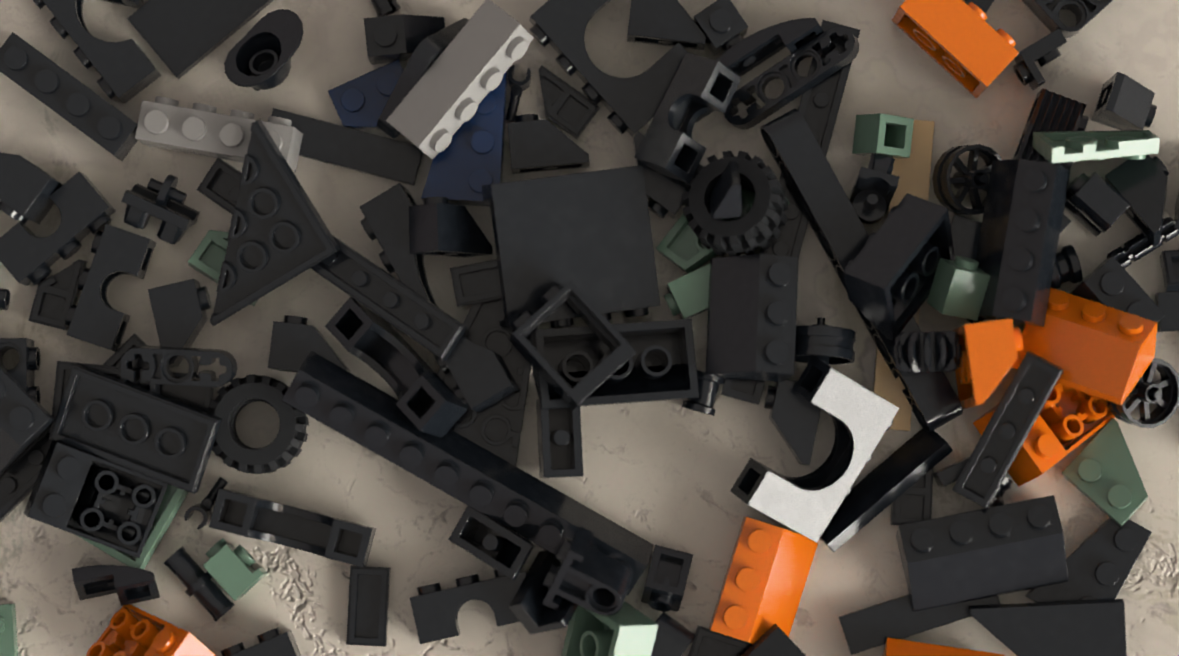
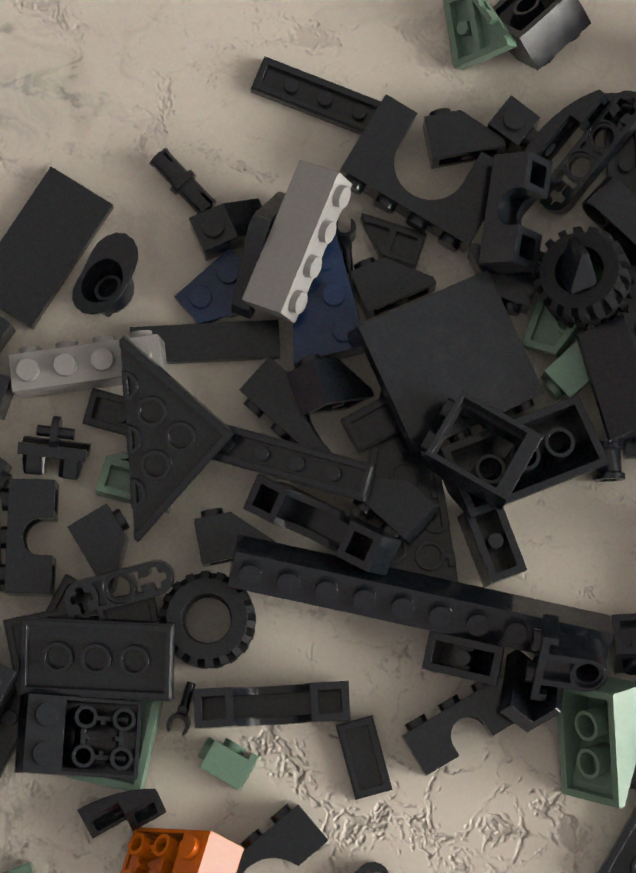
camera: 20 degrees left, 5 degrees down
black pin [164,546,235,622] -> none

